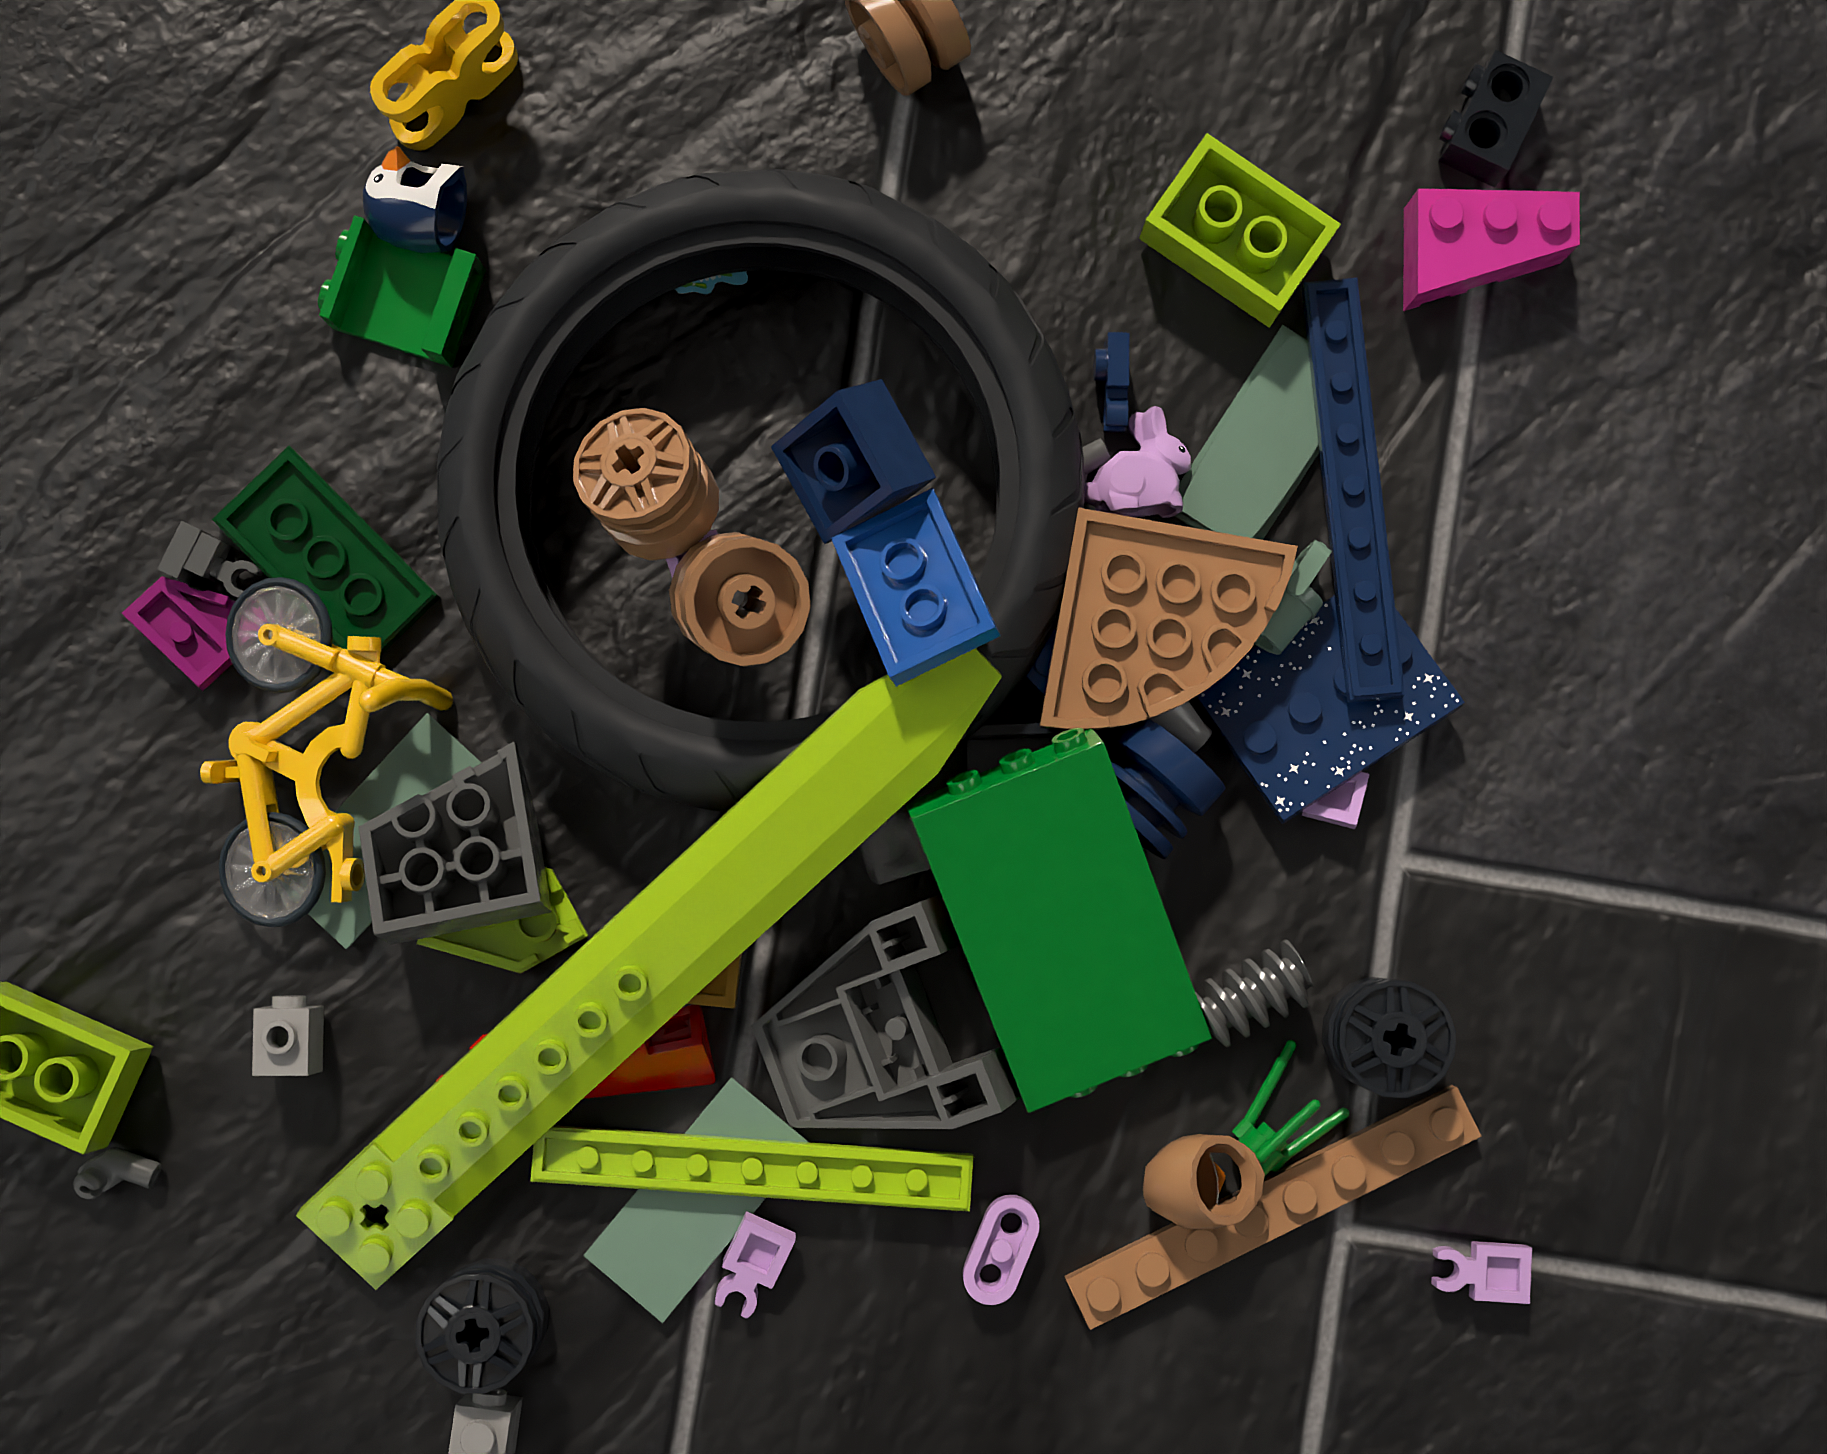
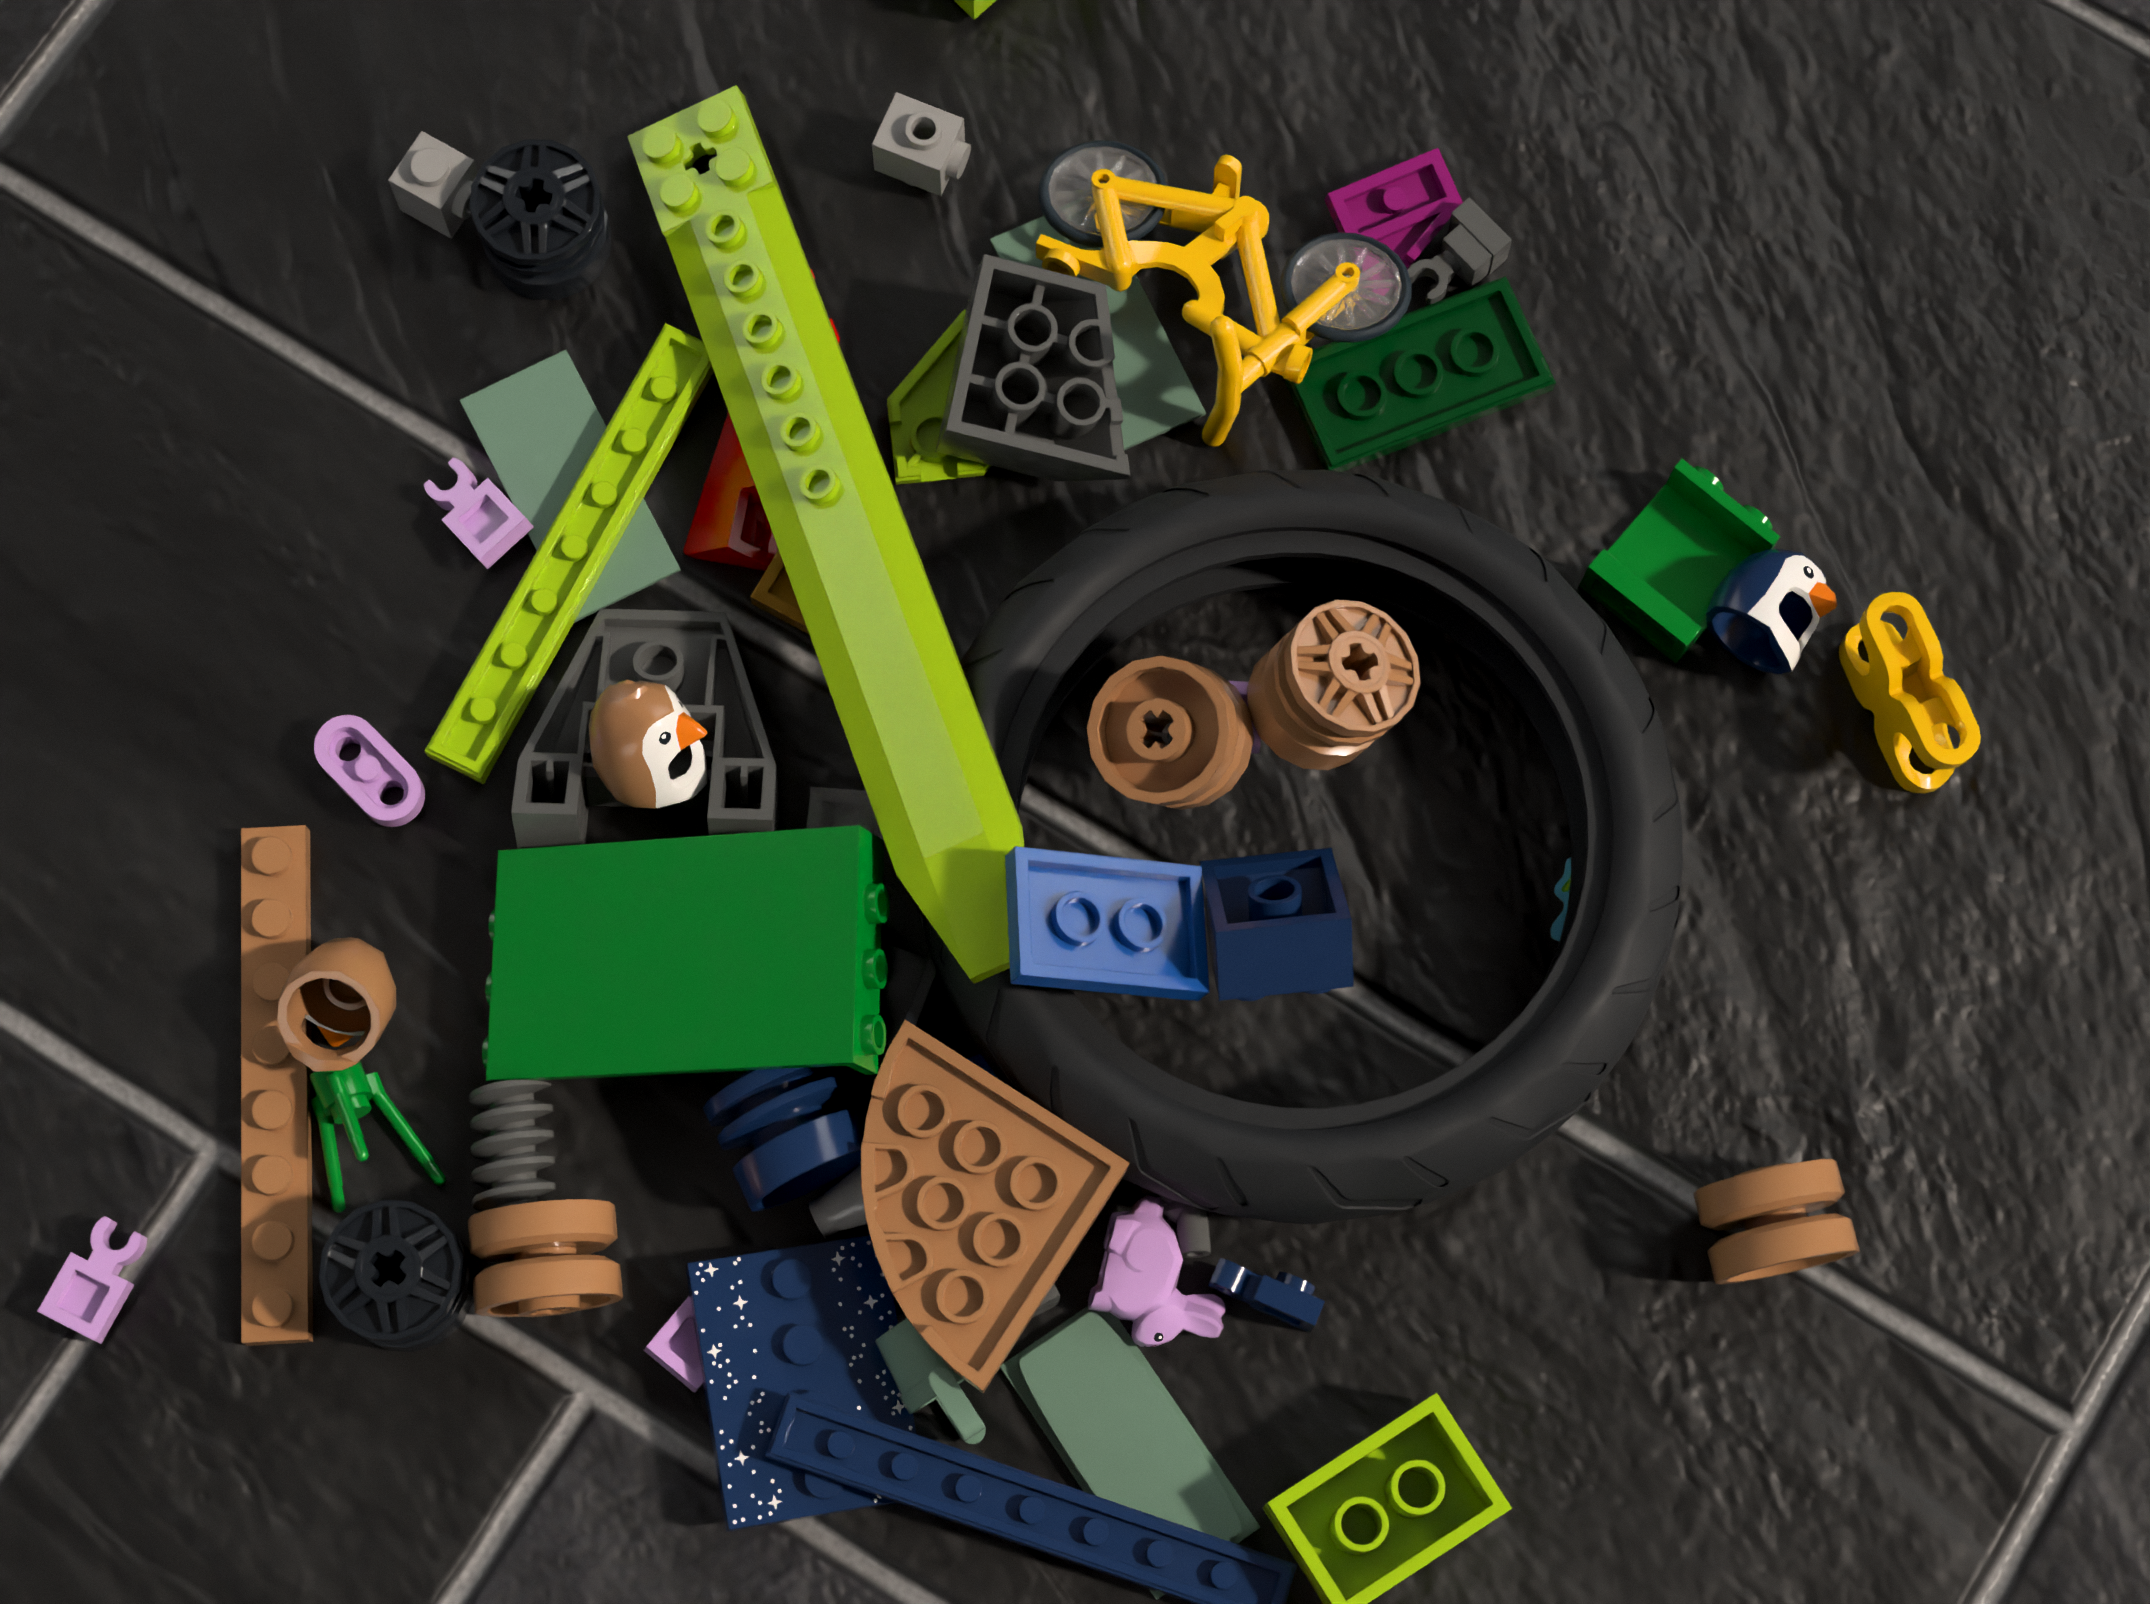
camera: 110 degrees right, 10 degrees down
none -> medium nougat wheel [468,1199,623,1317]
none -> medium nougat piece [589,679,707,809]

